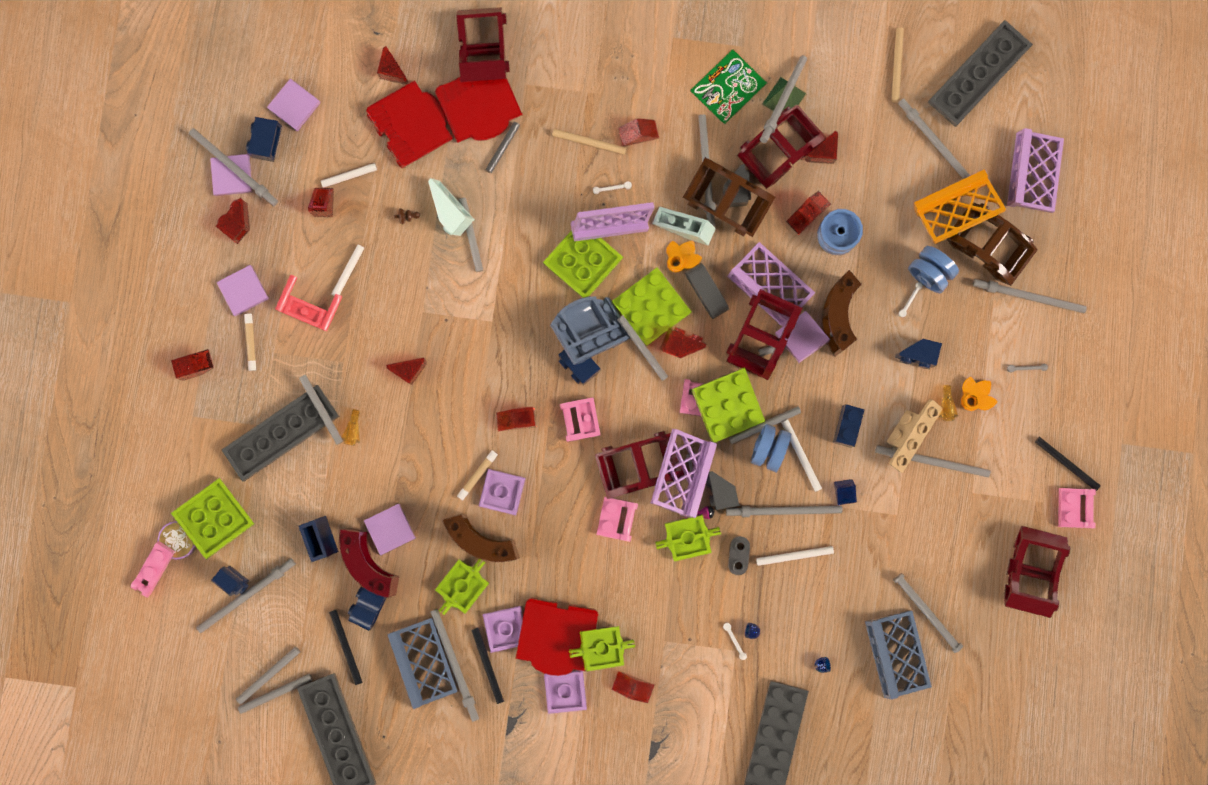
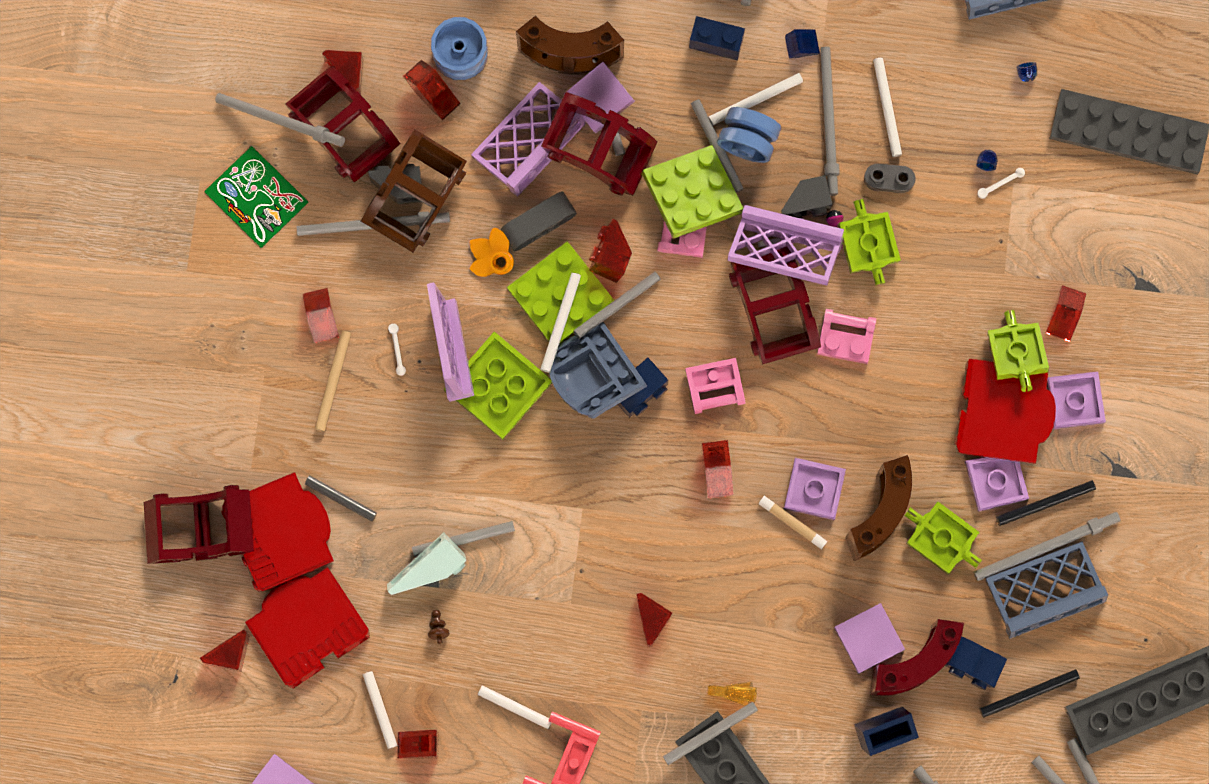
camera: 95 degrees left, 5 degrees down
light aqua slope [652,207,716,245] -> none
clear green piece [762,77,806,116] -> none
none -> white bar [540,273,581,373]

